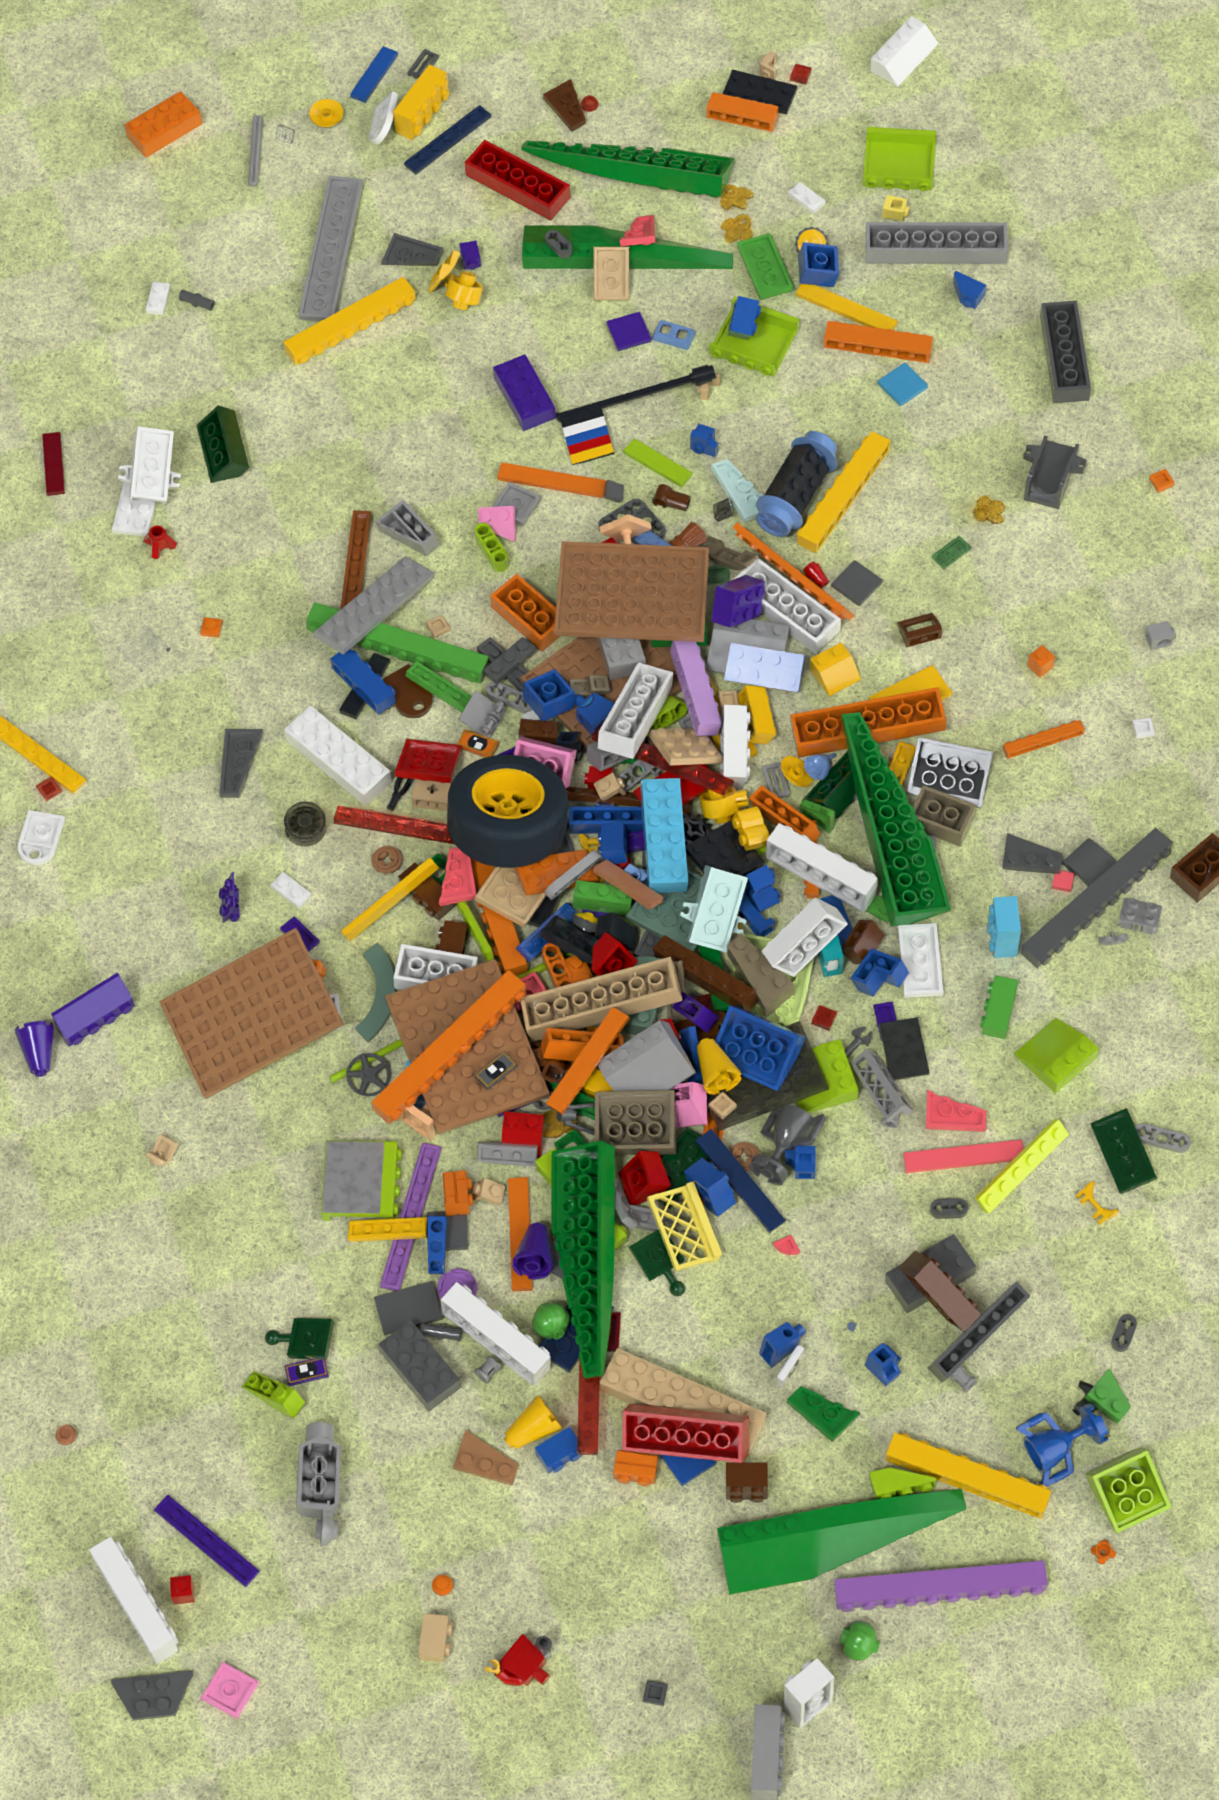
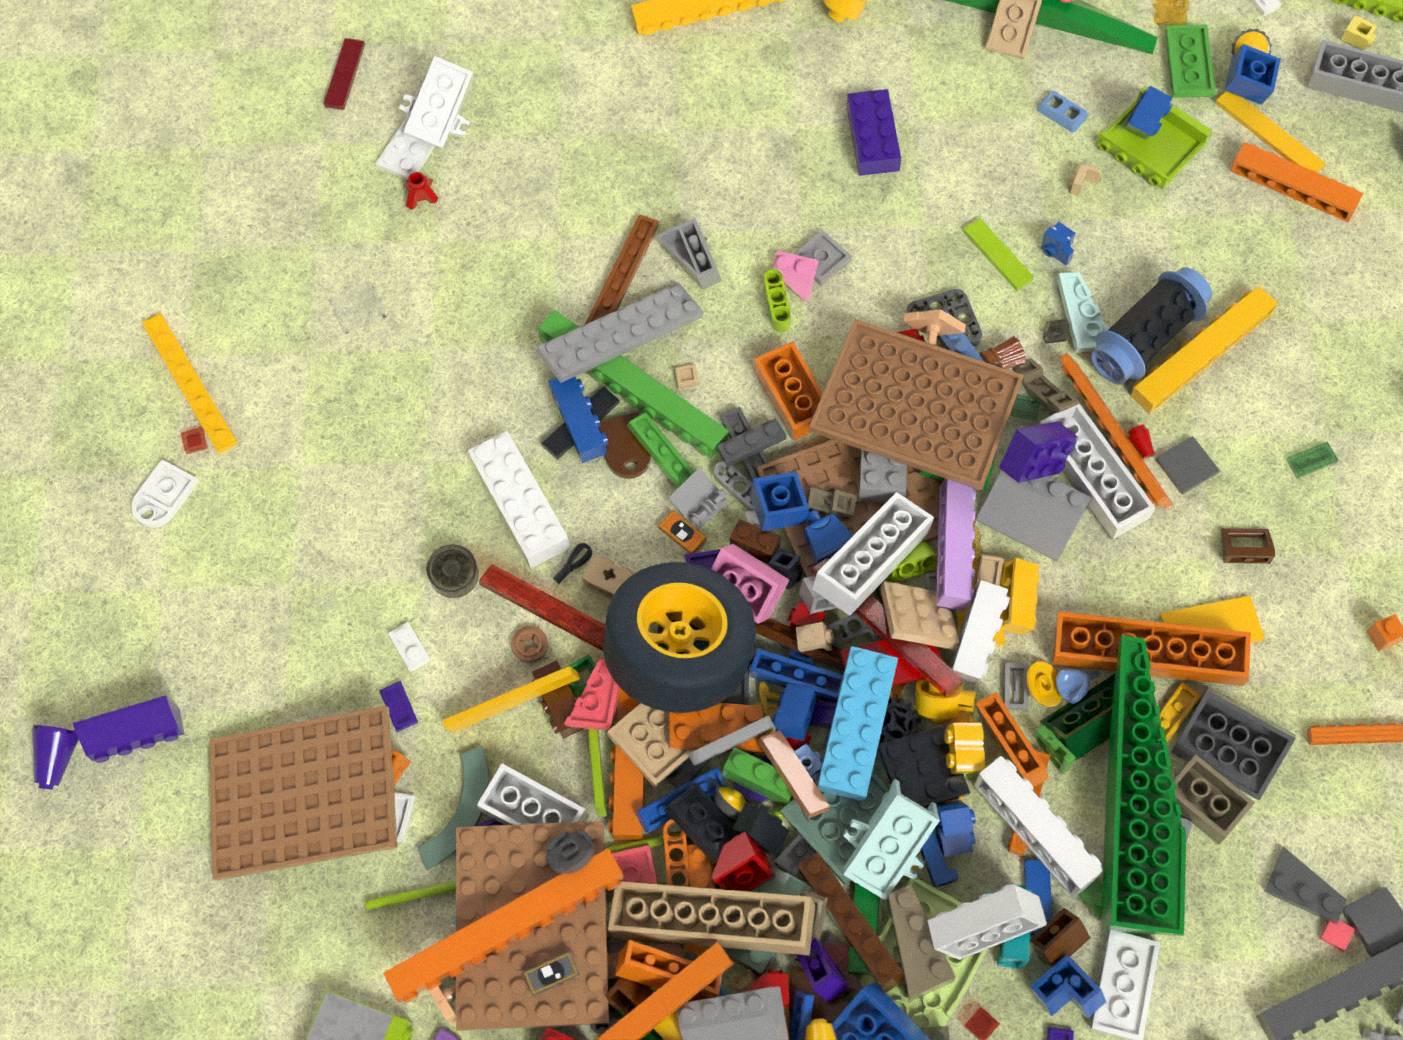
camera: 20 degrees right, 5 degrees up
tan bracket [146,1134,179,1166] -> none
dark green slope [196,405,249,483] -> none
orange plate [200,617,223,638] -> none
dark grey wing [219,729,263,798] -> none
dark purple hinge [219,872,240,923] -> none
dark grey wheel [346,1053,390,1097] -> none
red plate [395,739,462,783] -> none
reddish brown brick [435,920,469,955] -> none
orange tile [497,462,607,498] -> none
flag [556,364,717,465] -> none
dark grey tile [604,480,624,503] -> none
dark purple tile [606,311,651,351] -> none
reddish brown piece [652,484,691,511] -> none
brick [724,643,806,693] -> none
yellow slope [809,642,861,697] -> none
dark azure tile [877,362,928,407] -> none
clear yellow plate [973,495,1006,524] -> none
medium azure brick [987,896,1021,958] -> none
none -> dark grey tile [545,830,595,874]

